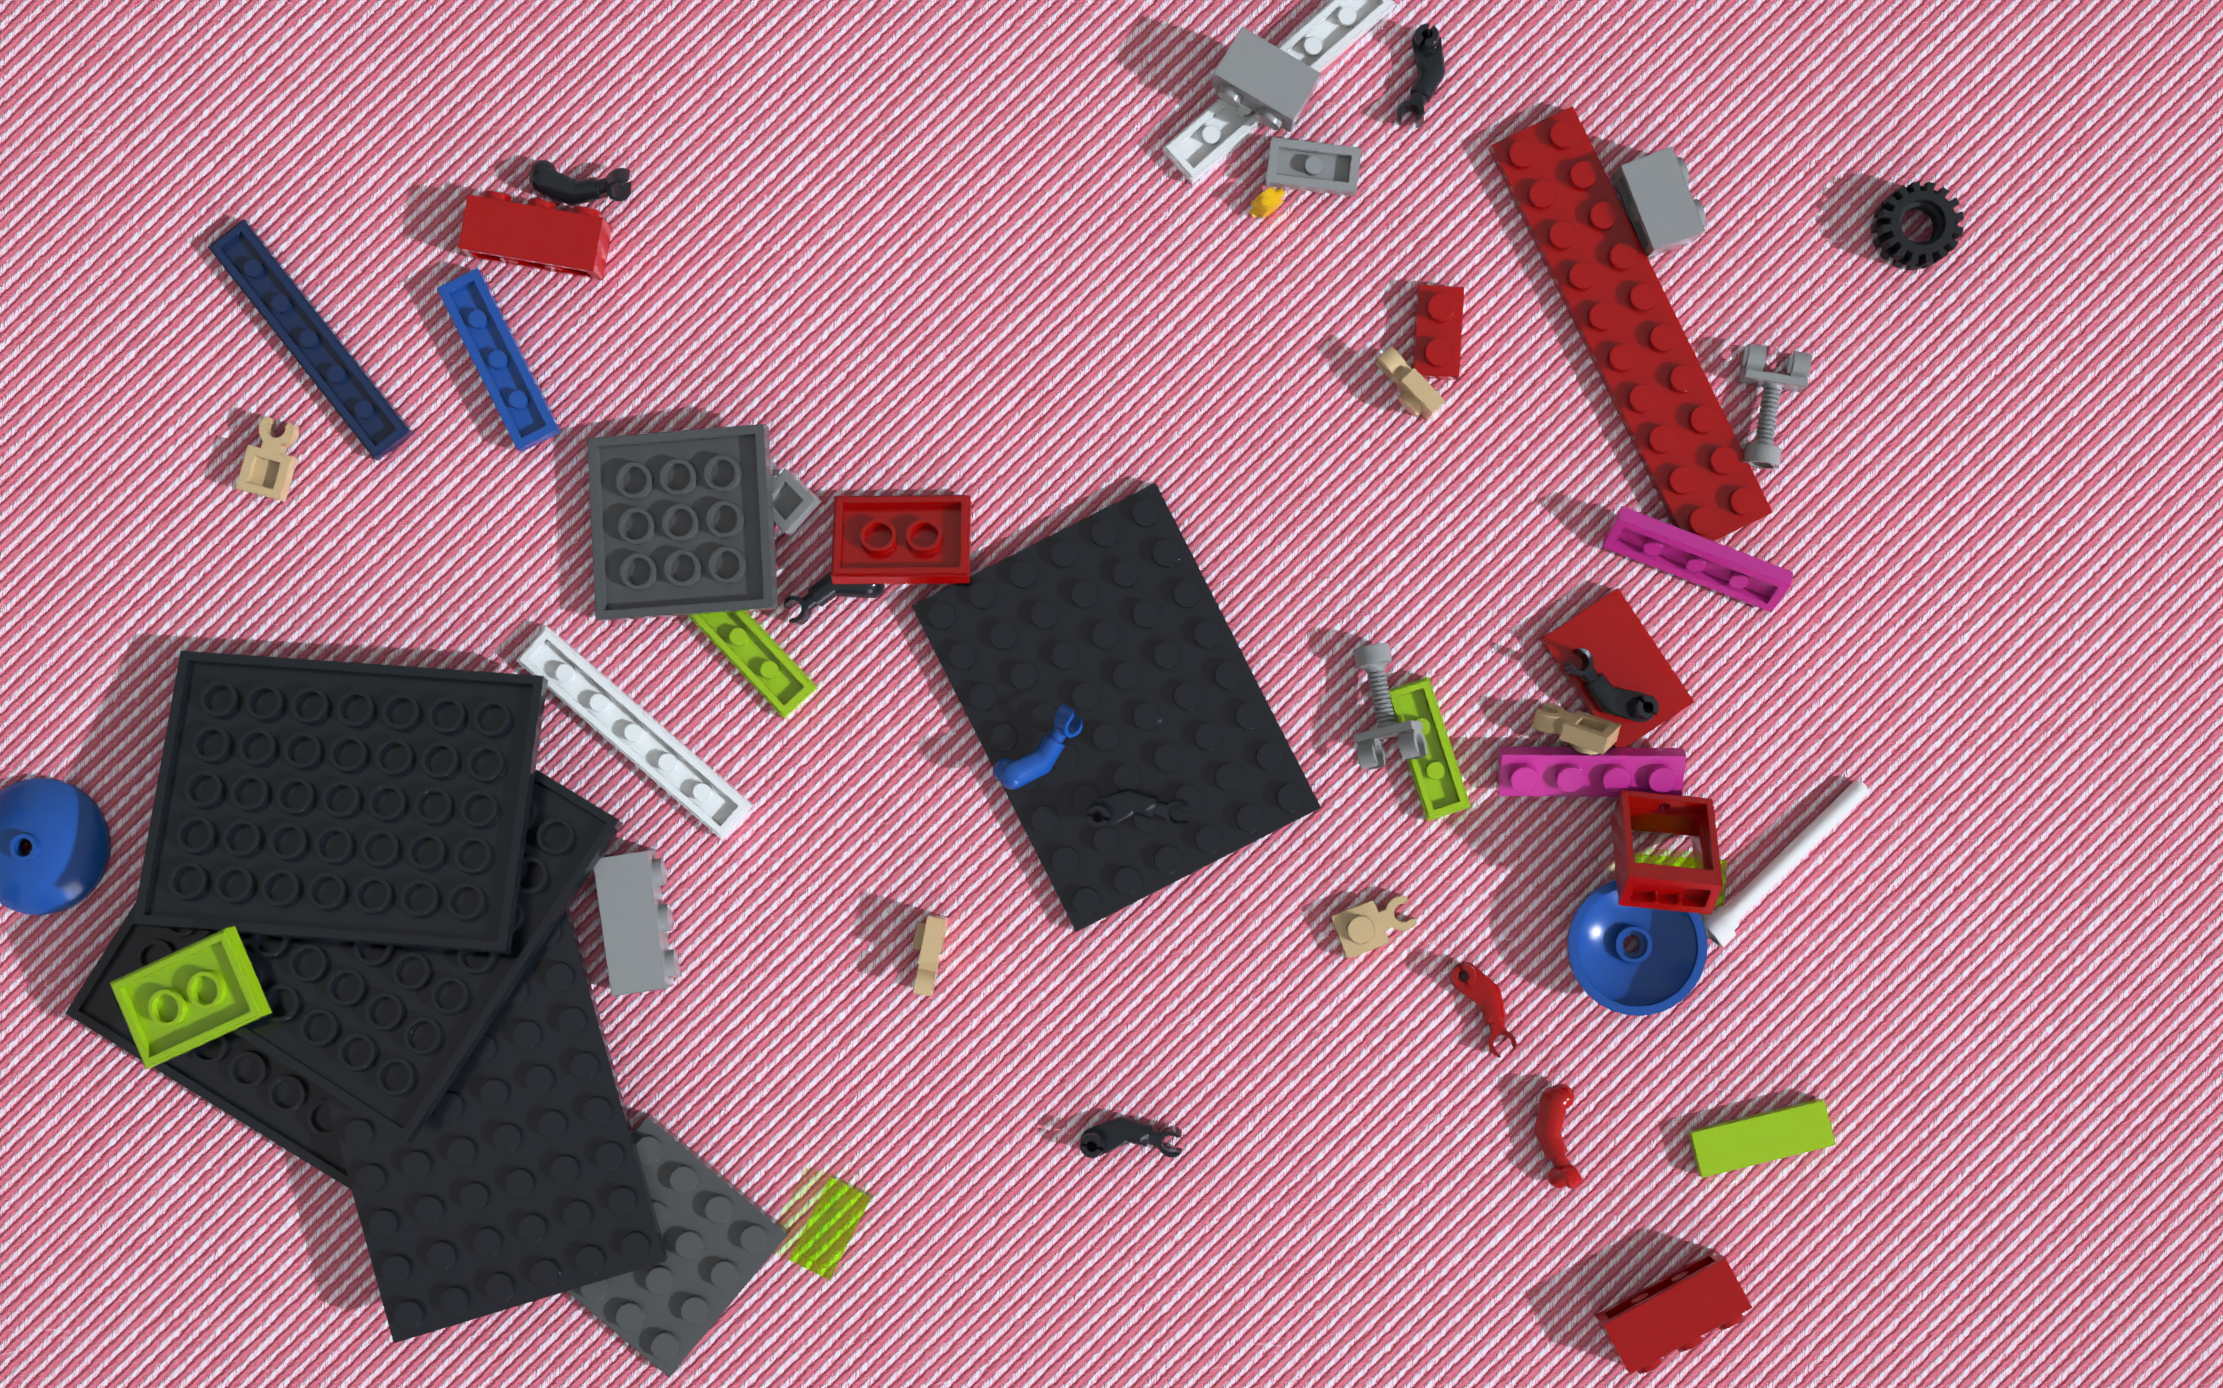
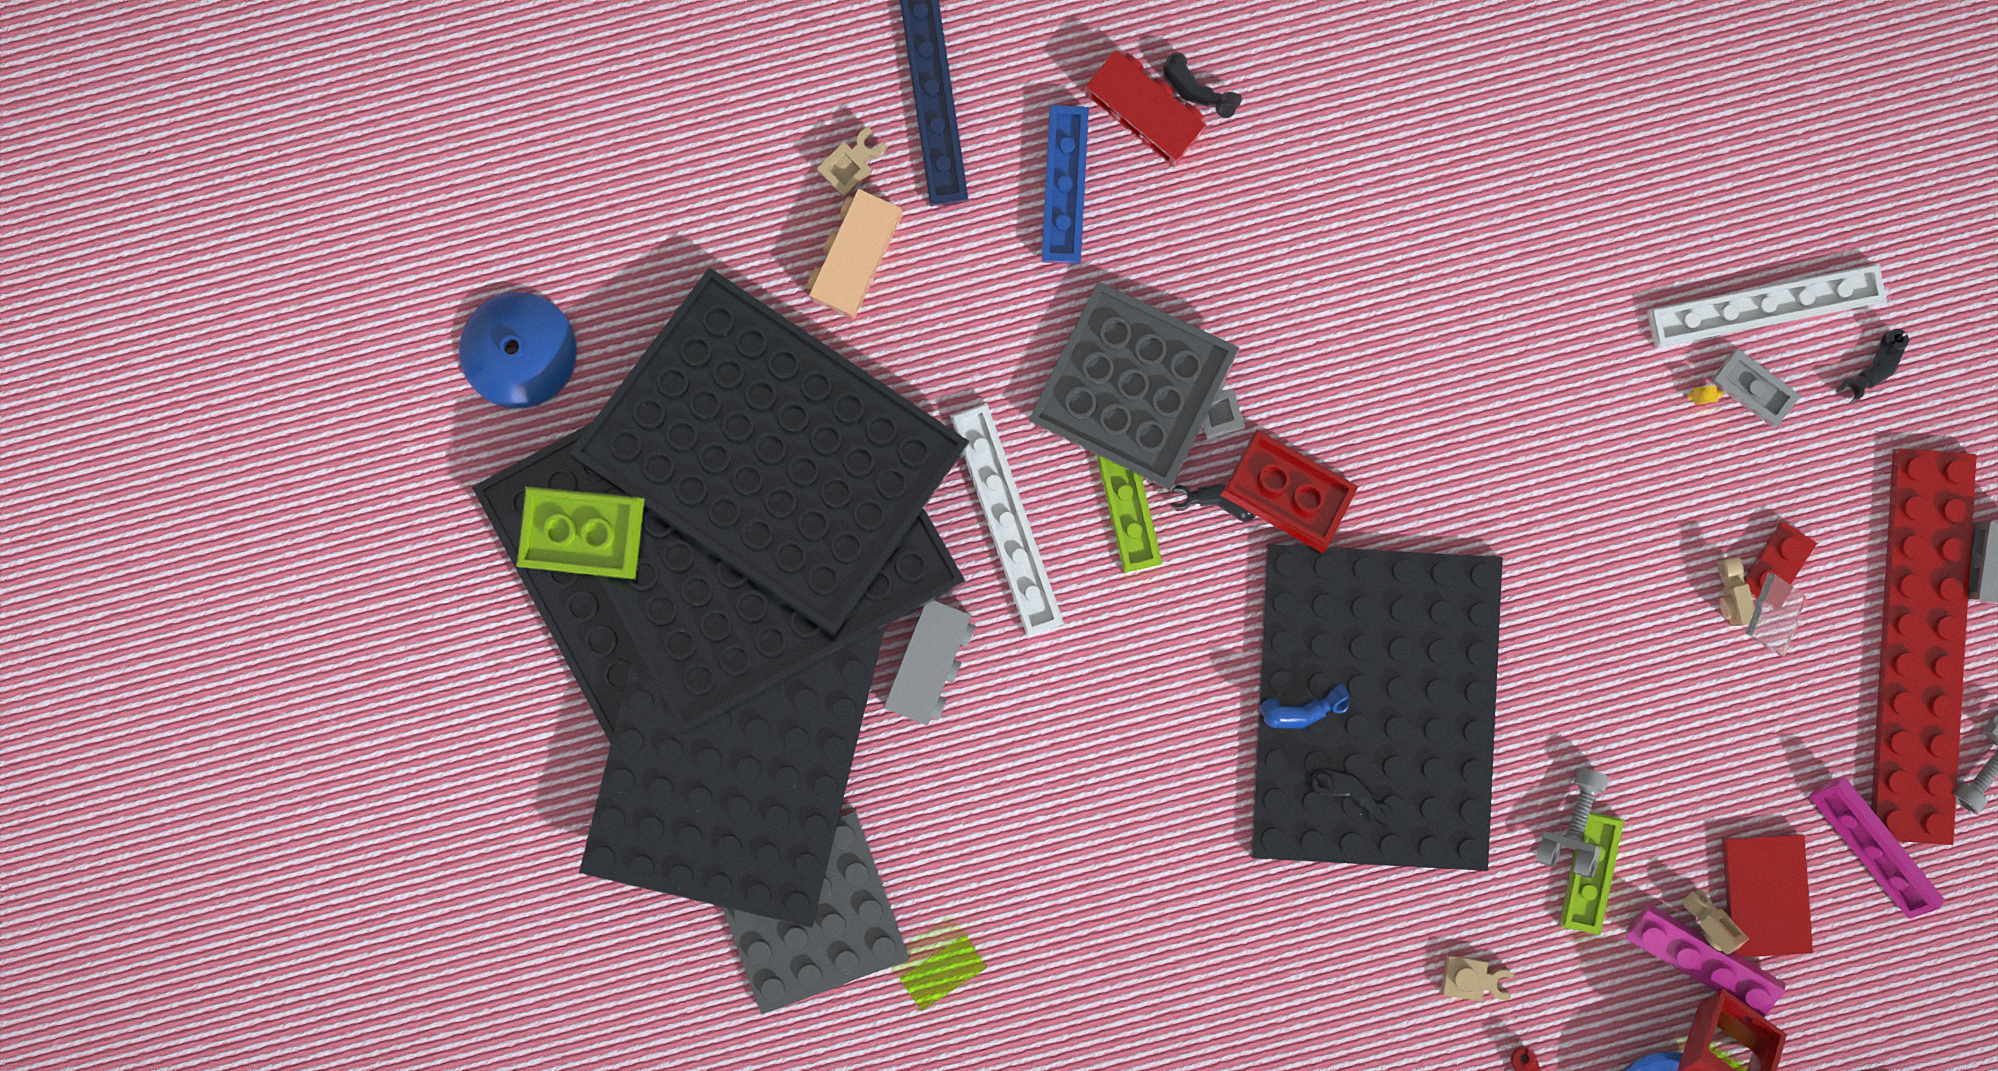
camera: 25 degrees right, 0 degrees up
tan plate [913,914,949,997] -> none
black arm [1079,1116,1183,1159] -> none
light grey brick [1212,27,1321,132] -> none
black arm [1563,648,1659,722] -> none
none -> light nougat brick [807,189,903,320]
none -> clear piece [1745,573,1807,656]

